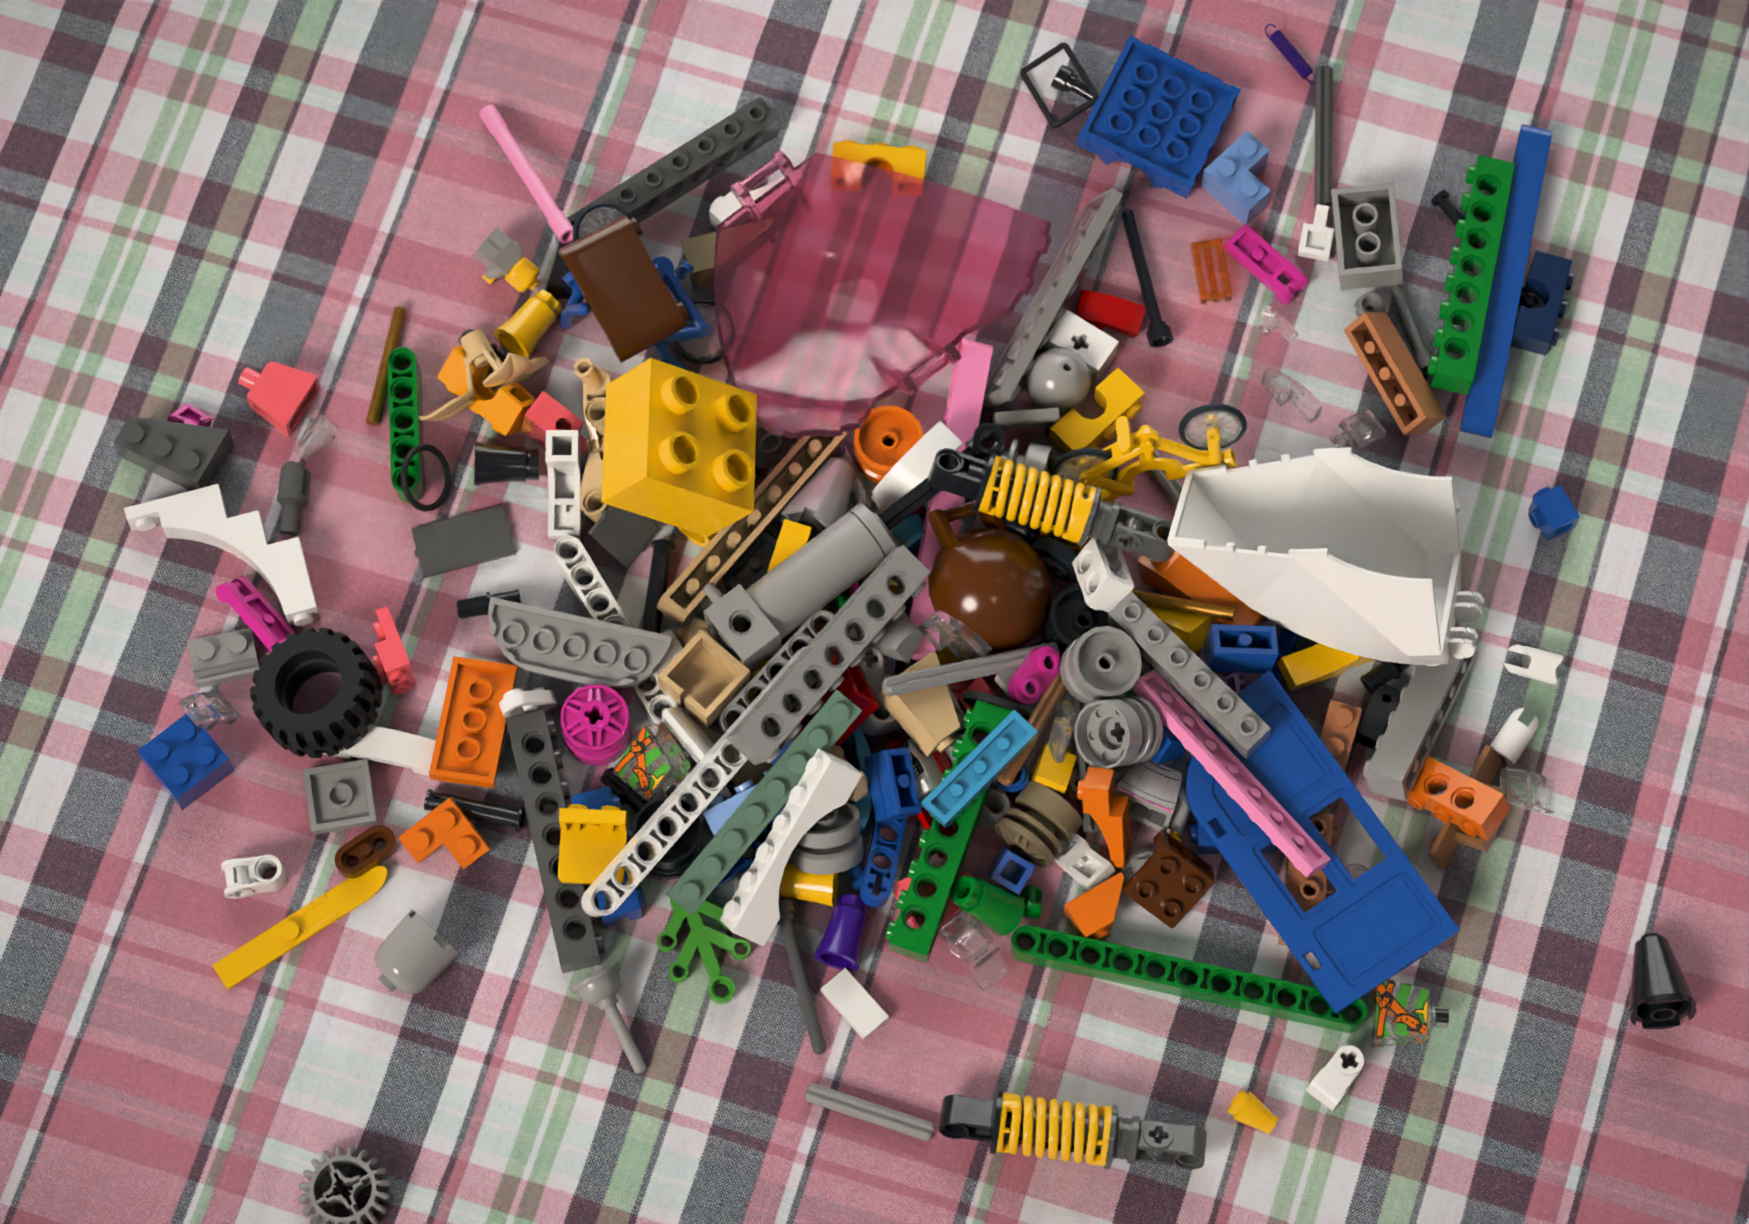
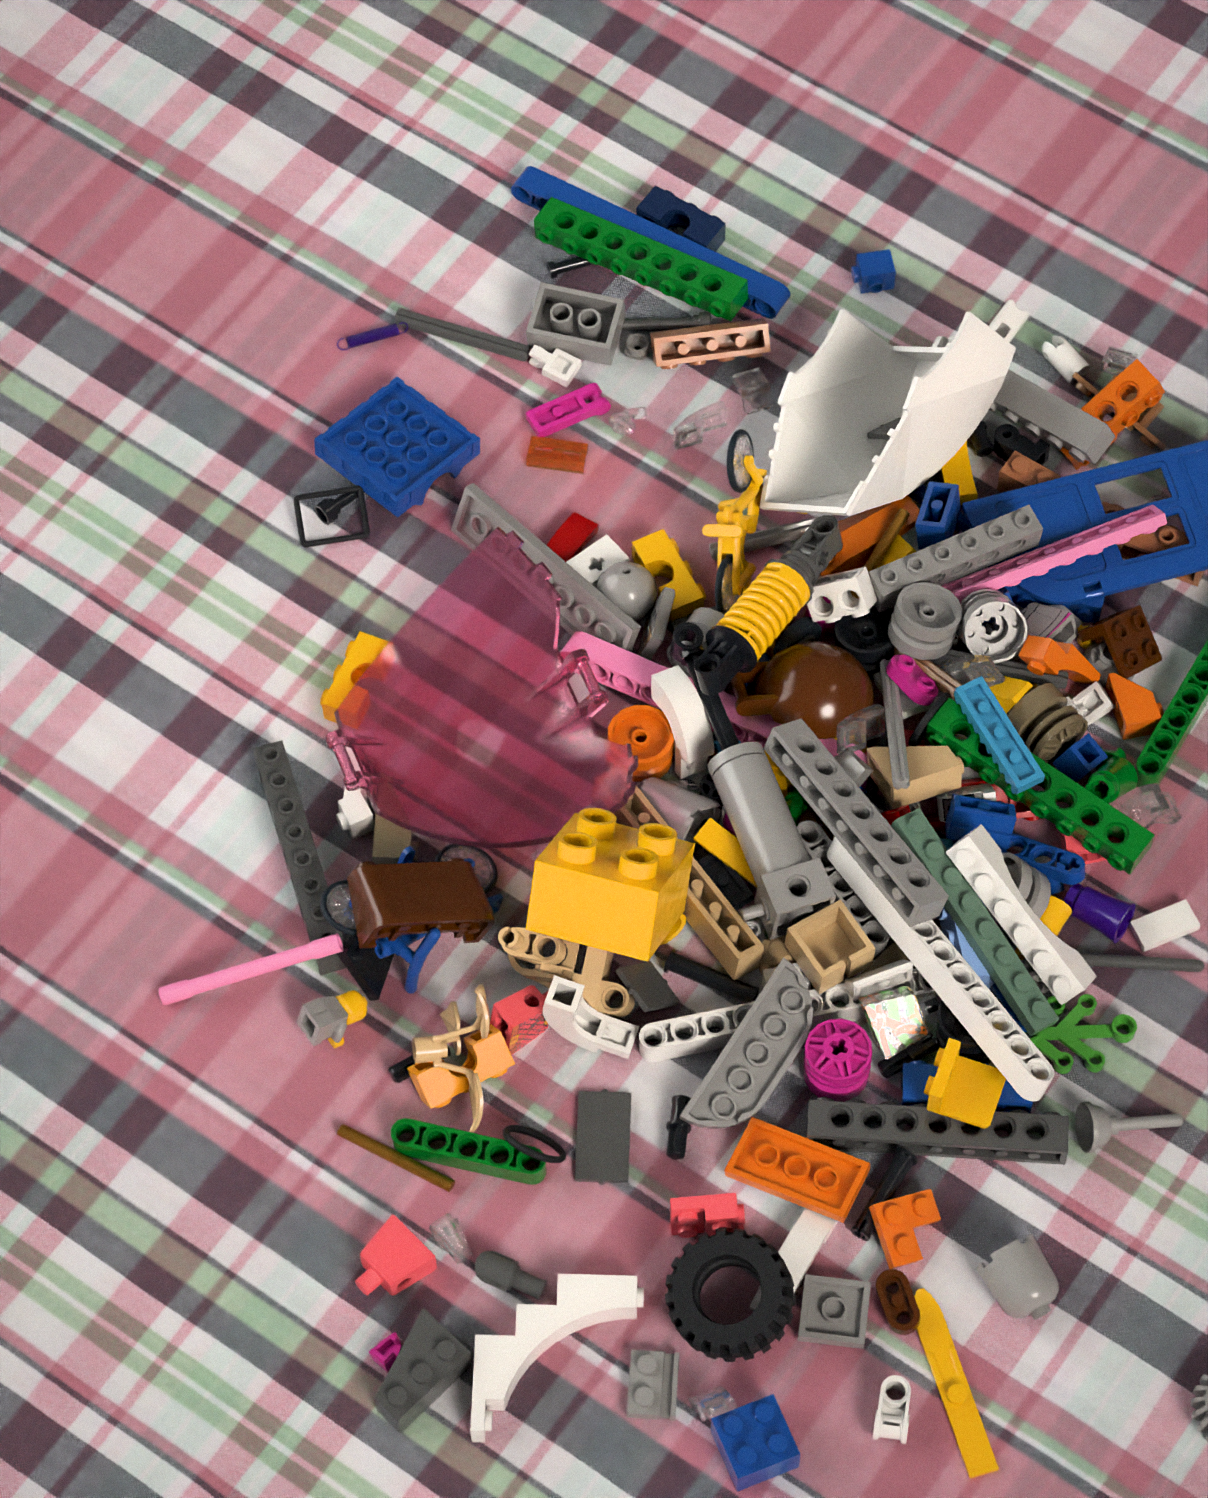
camera: 70 degrees left, 10 degrees down
dark pink plate [216,576,294,652] -> none
black plant [474,441,539,486] -> none
yellow plant [494,290,562,359] -> none
white plate [499,687,557,718] -> none
black piece [1121,209,1174,348] -> none
medium blue brick [1201,131,1271,225] -> none

